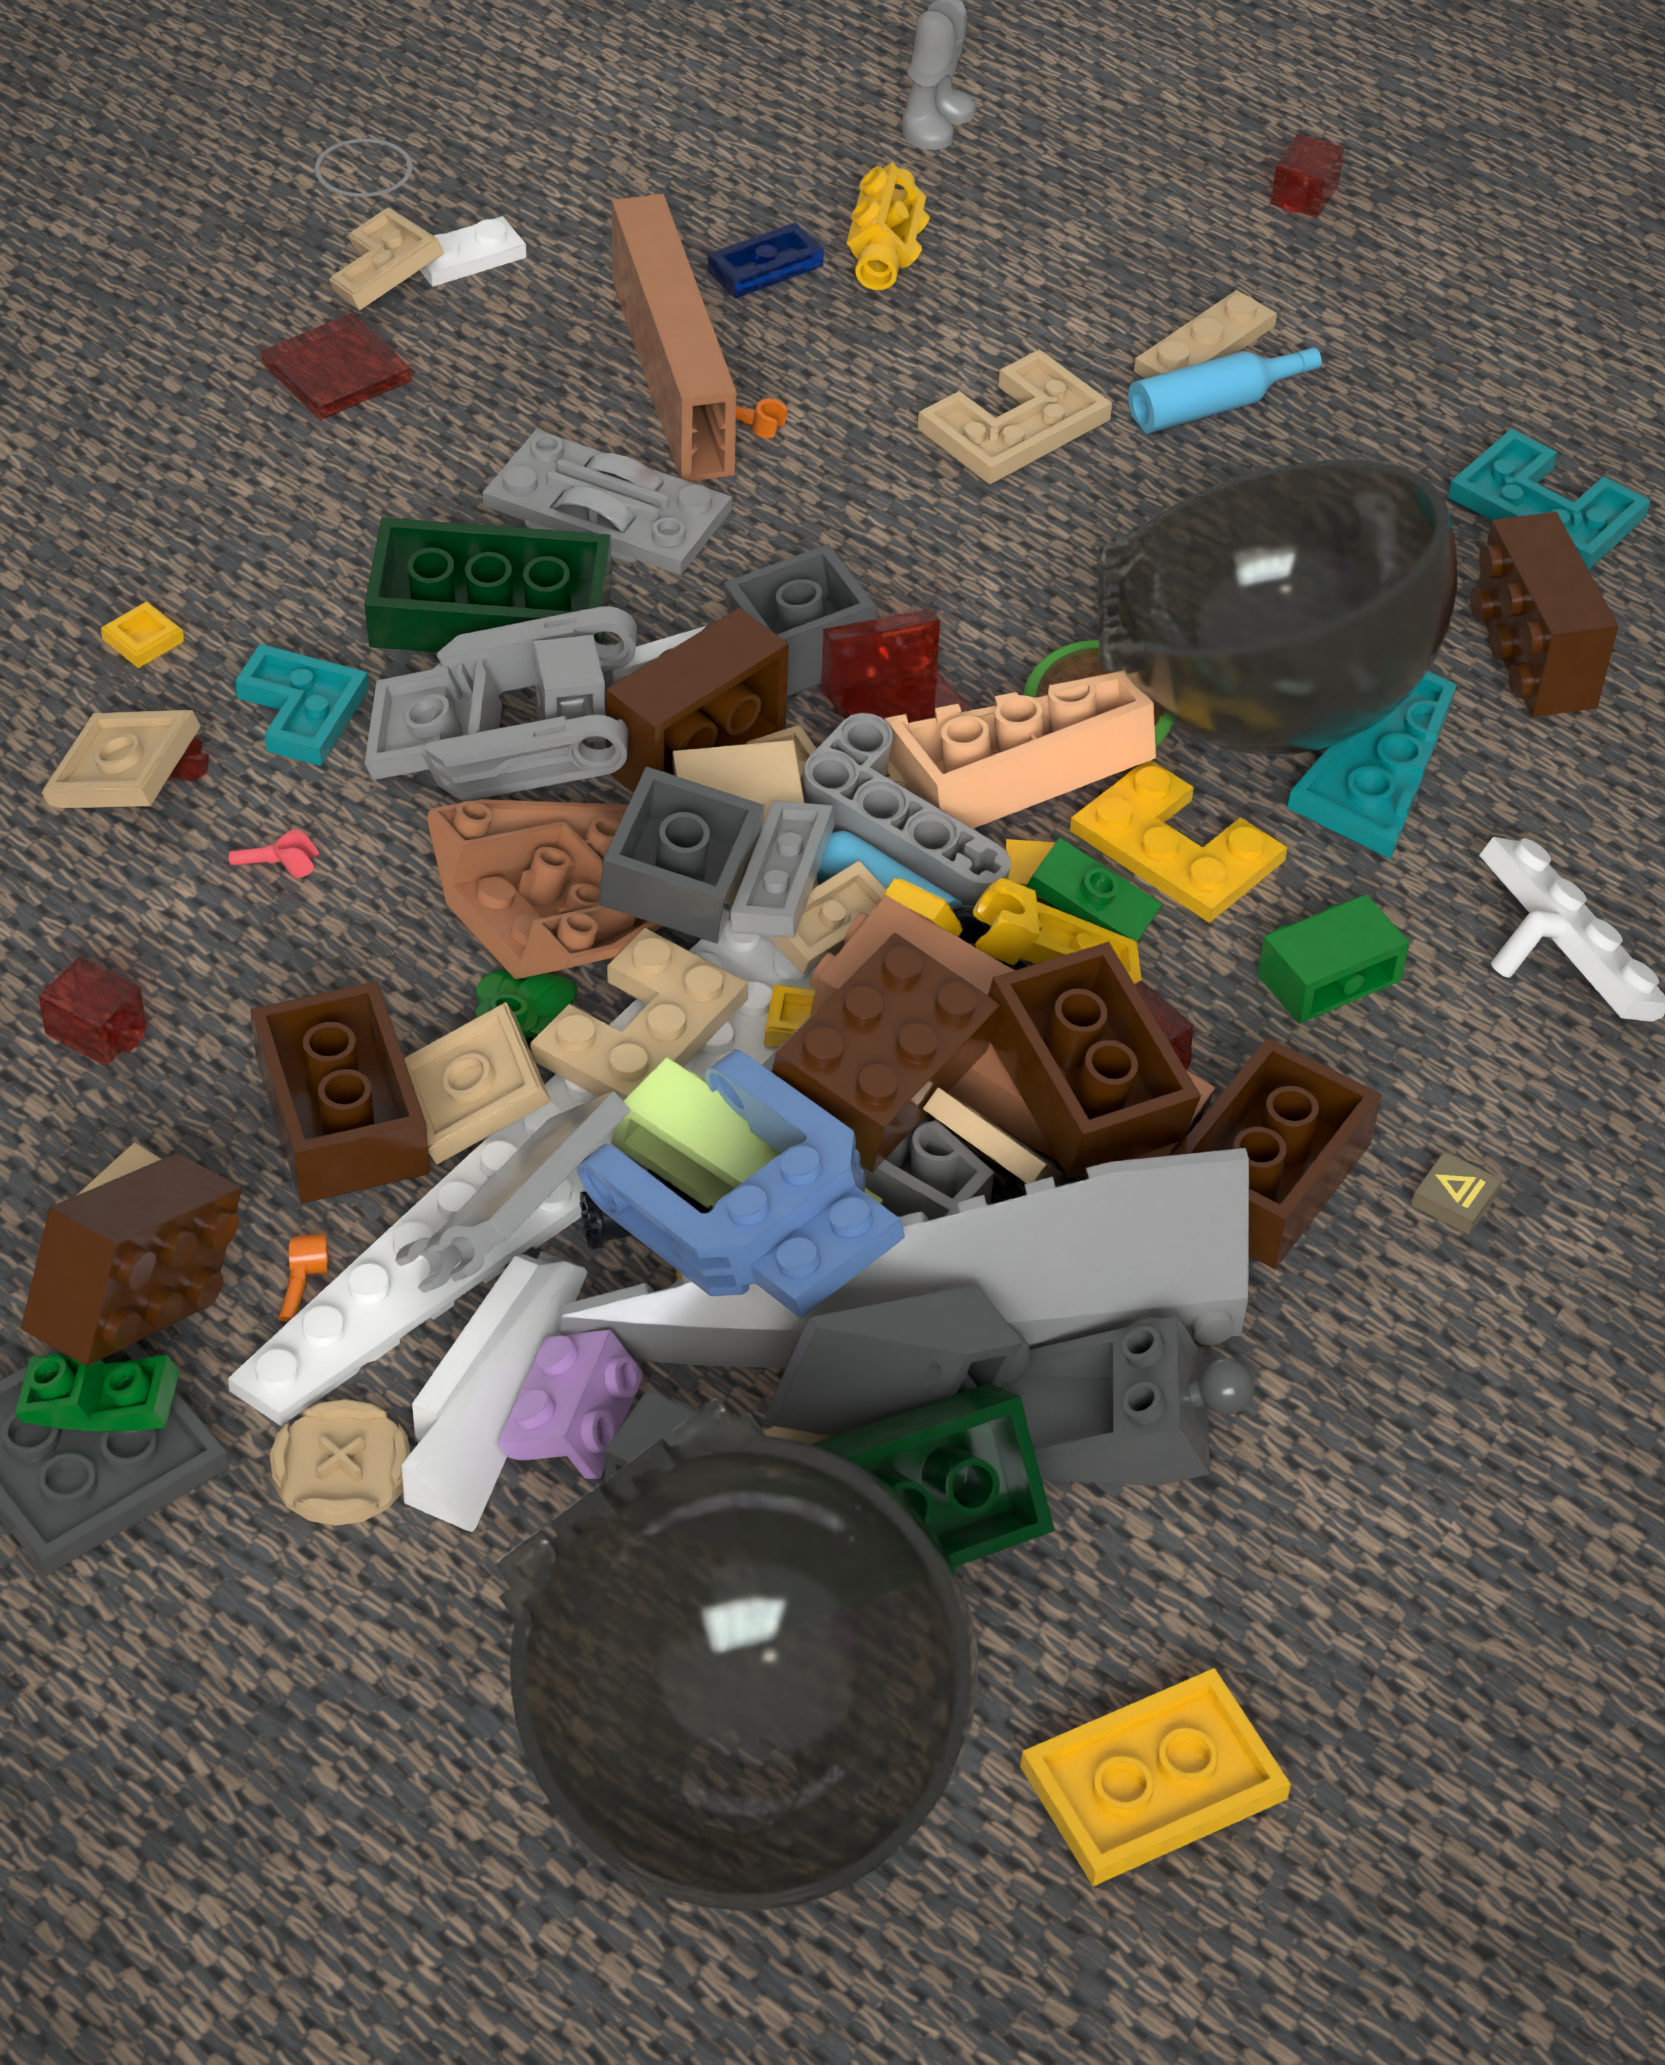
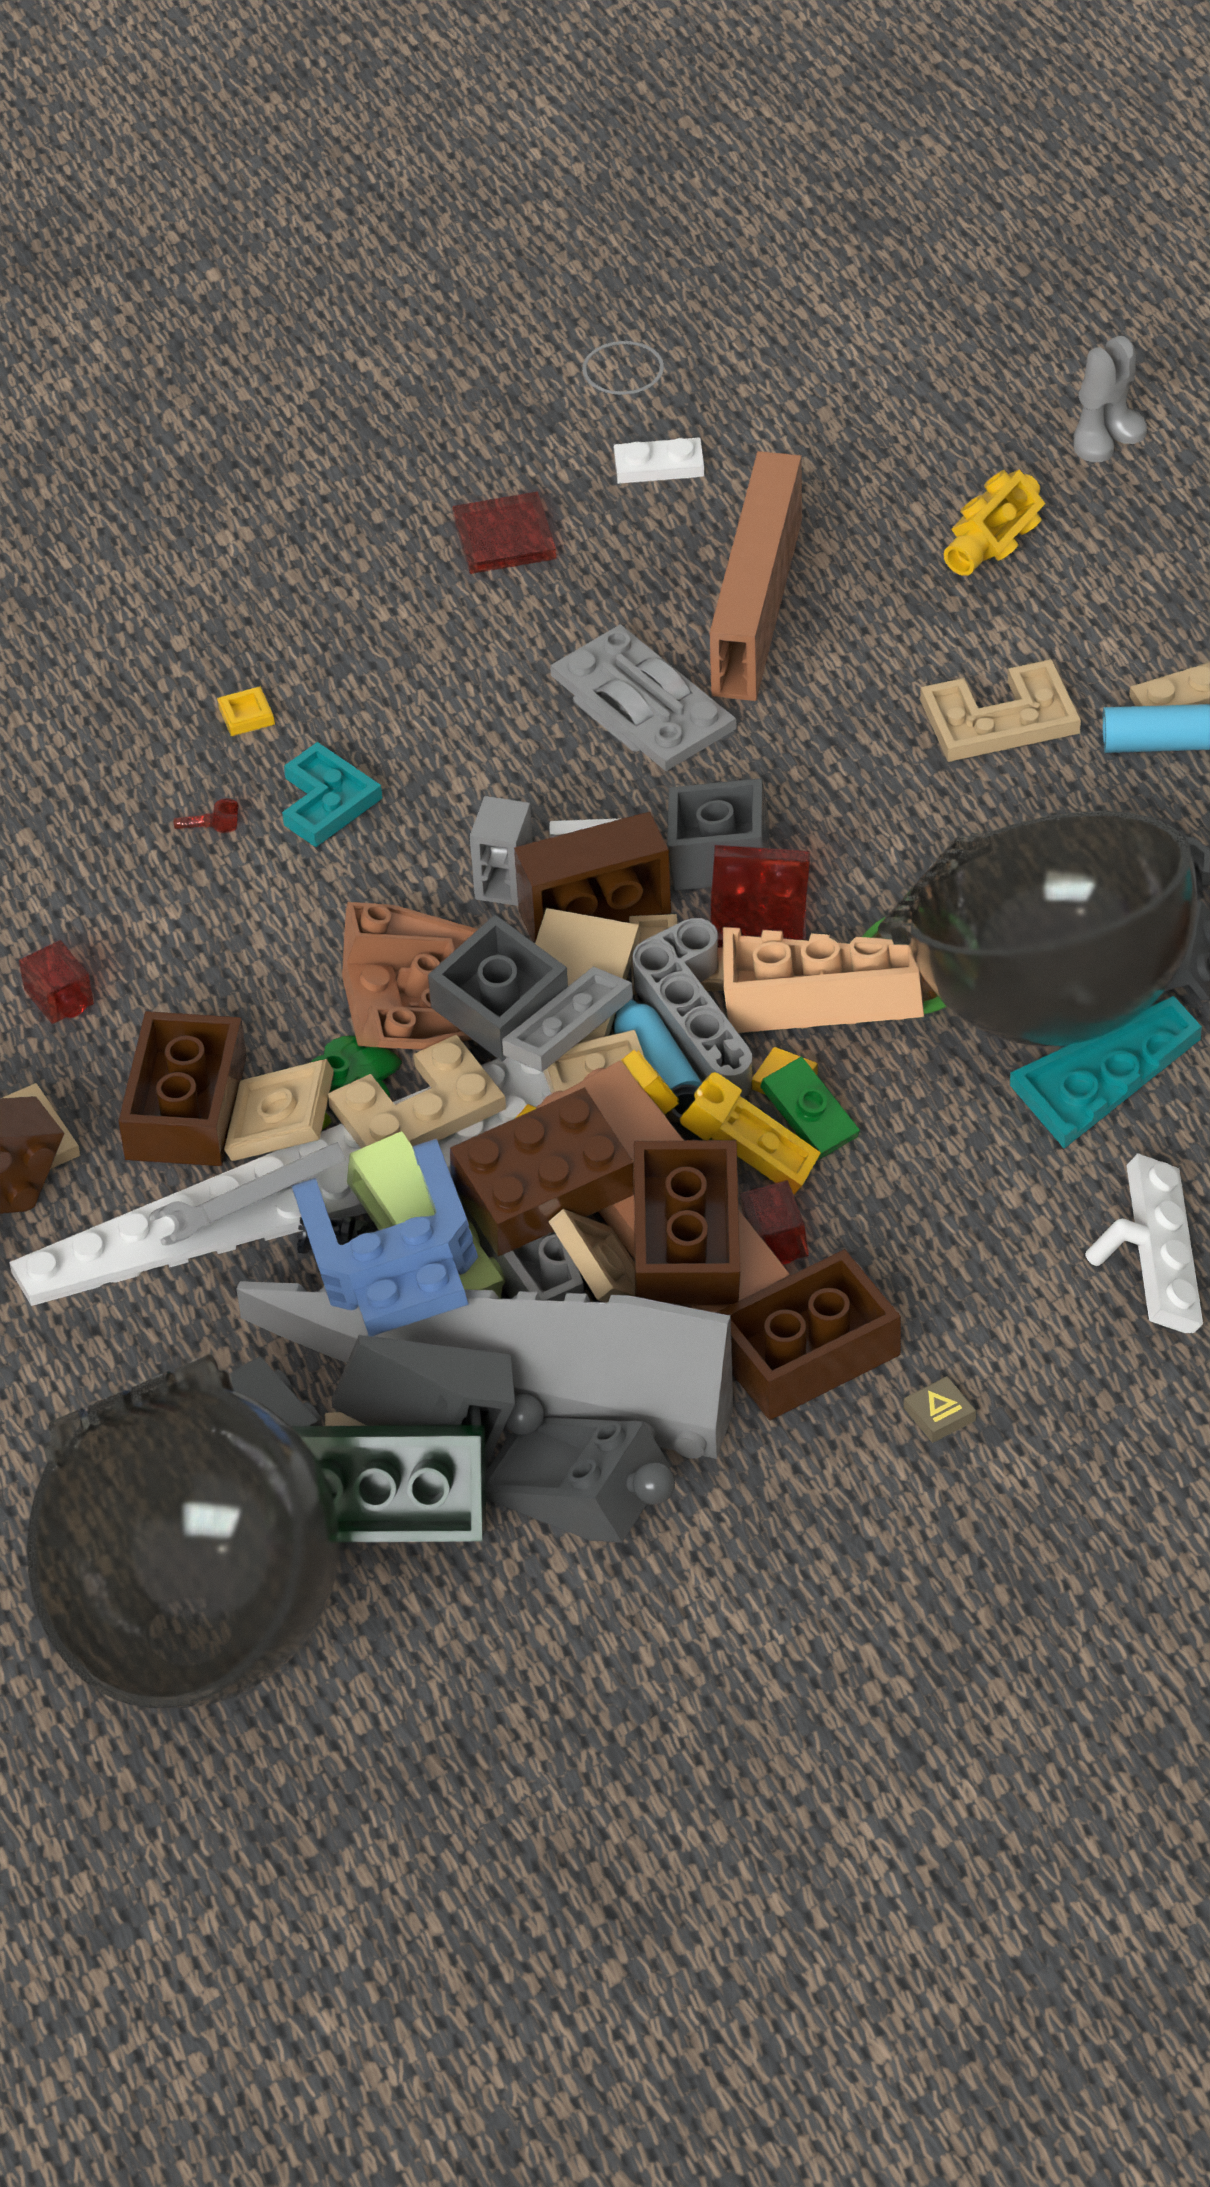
camera: 30 degrees right, 0 degrees up
tan tile [42,710,201,808] -> none
coral hand [229,829,320,878] -> none
tan tile [270,1399,410,1526] -> none
orange hand [278,1234,329,1322] -> none
tan tile [329,207,444,311] -> none
dark green brick [364,517,612,652] -> none
light grey plate [364,606,637,802] -> none
white wedge [401,1251,588,1532] -> none
lavender bracket [497,1329,643,1479] -> none
clear blue plate [708,222,824,299] -> none
orange hand [736,398,787,438] -> none
yellow plate [1020,1668,1291,1887] -> none
yellow plate [1070,760,1288,923] -> none
green brick [1257,894,1410,1024] -> none

